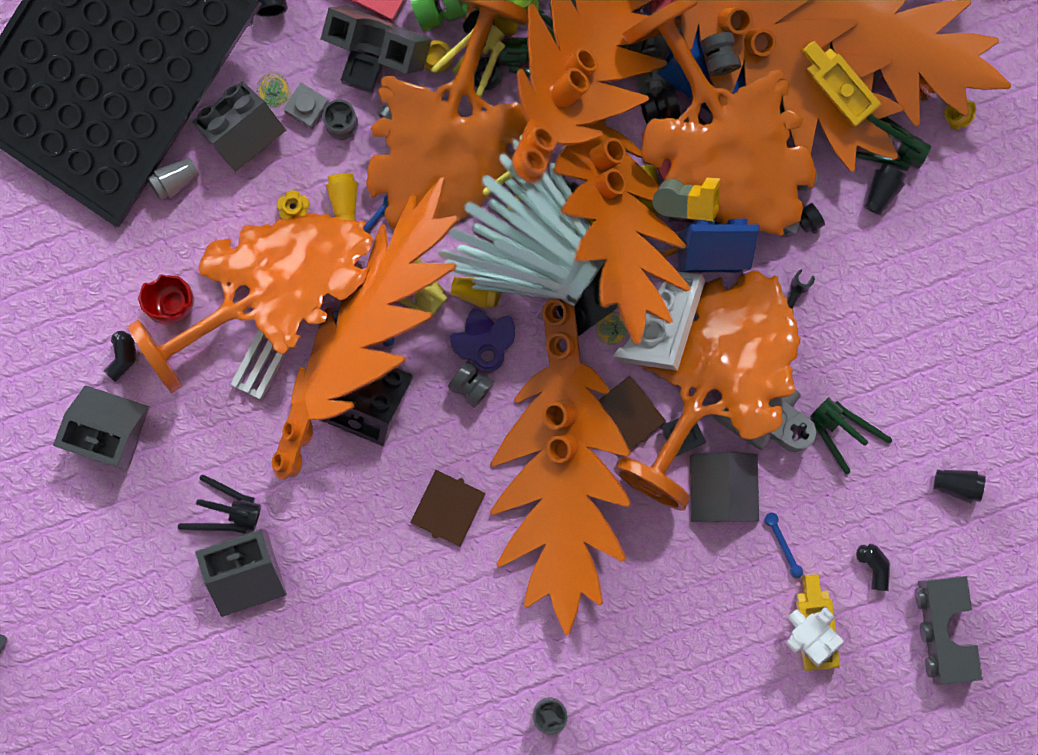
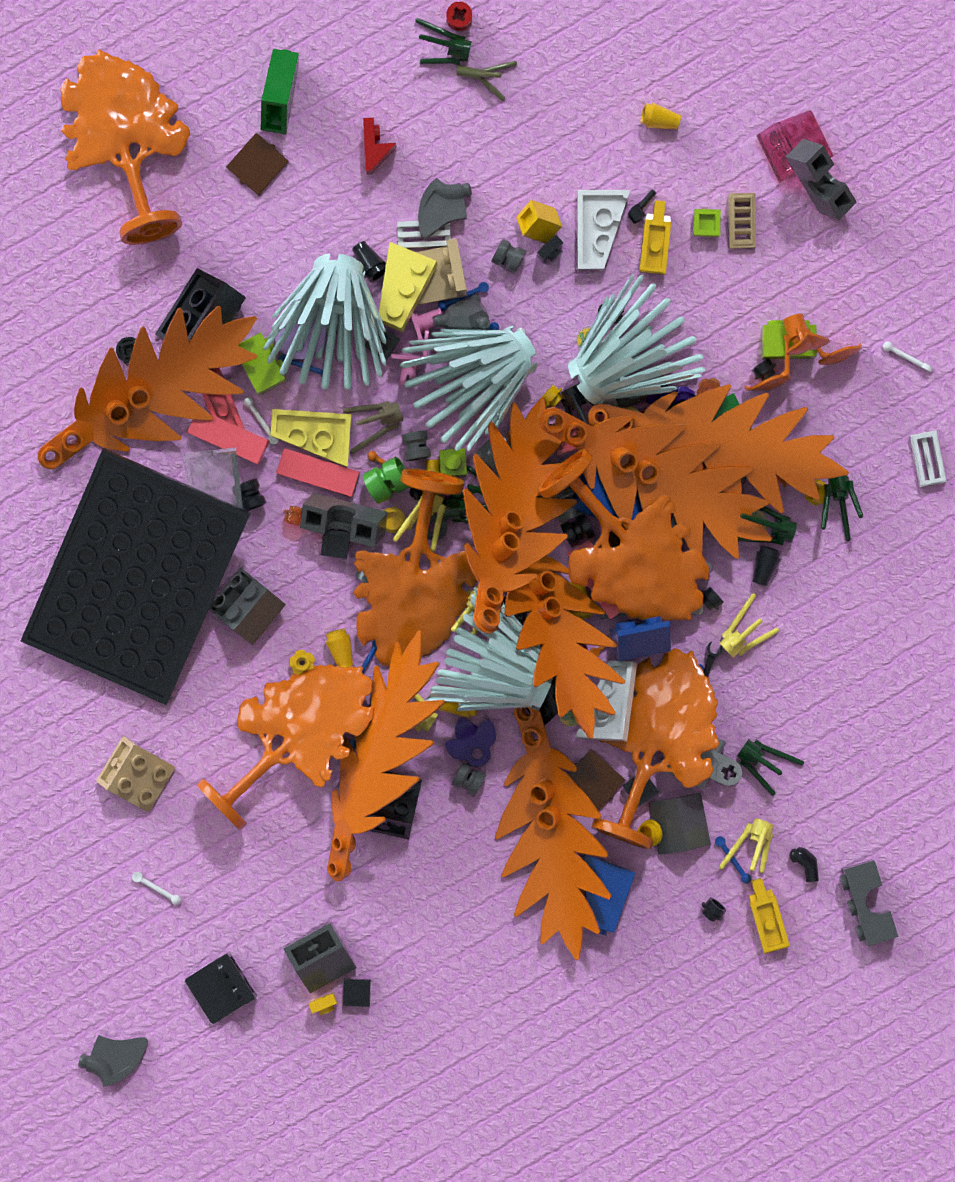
camera: 10 degrees left, 5 degrees up
dark grey slope [53,385,149,470] -> none
black arm [103,331,137,382] -> none
red hair [138,274,195,325] -> none
light grey cone [148,158,199,201] -> none
black plant [178,475,261,534] -> none
white tile [230,329,288,400] -> none
clear tile [256,72,291,107] -> none
light grey plate [283,82,329,129] -> none
dark grey wheel [322,99,358,140] -> none
reddish brown piece [410,470,486,547] -> none
dark grey wheel [533,697,568,735] -> none
leg [652,177,720,221] -> none
dark grey wheel [700,32,741,76] -> none
white piece [786,608,844,668] -> none
yellow hinge [801,41,882,127] -> none
black cone [933,469,986,504] -> none
none -> tan bracket [96,736,175,812]
none -> white hinge [132,872,181,905]
none -> black bracket [185,951,257,1024]
none -> clear orange plate [283,506,302,526]
none -> yellow plate [308,992,338,1015]
none -> black plate [343,978,371,1007]
none -> blue slope [583,854,635,936]
none -> yellow plate [637,819,662,846]
none -> black plate [702,897,726,922]
none -> light yellow plant [719,593,779,658]
none -> light yellow plant [719,818,774,873]
none -> dark green plant [821,475,863,541]

